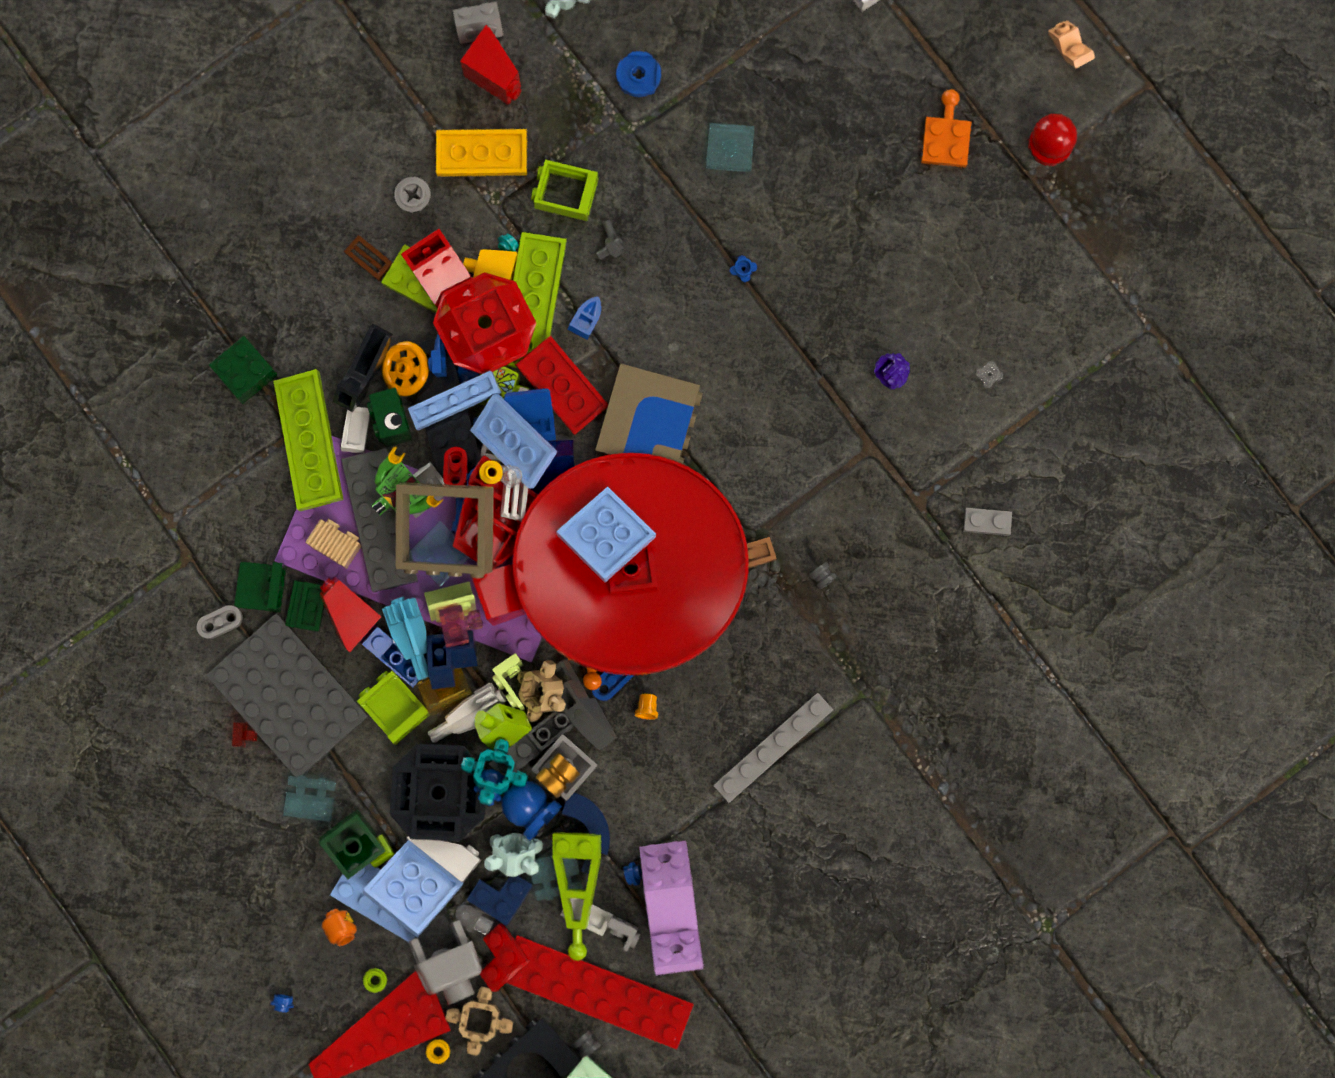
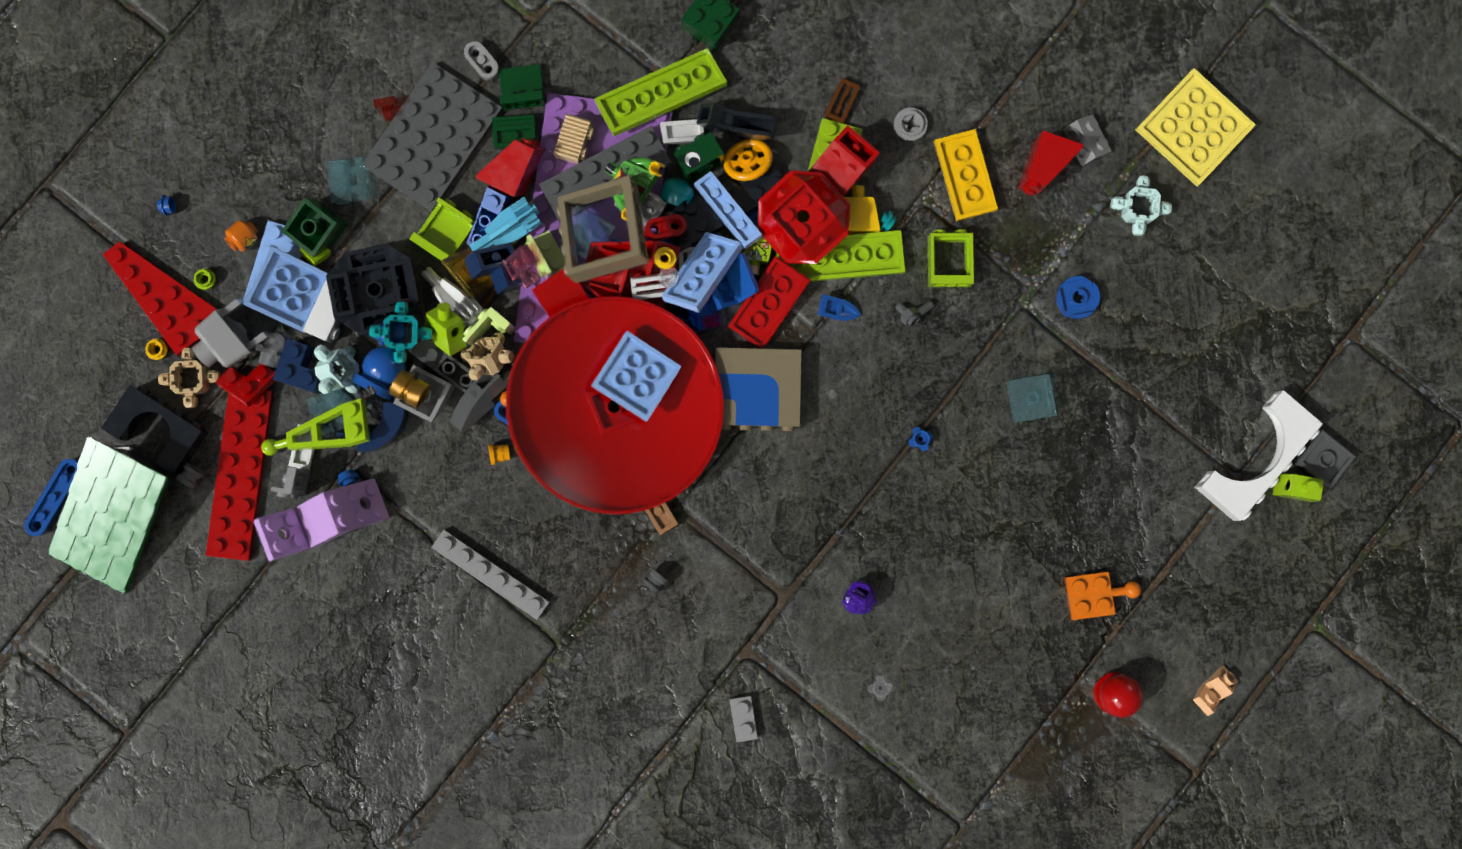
camera: 70 degrees right, 5 degrees up
blue plate [428,334,447,377] -> none
none -> teal hair [659,178,694,206]

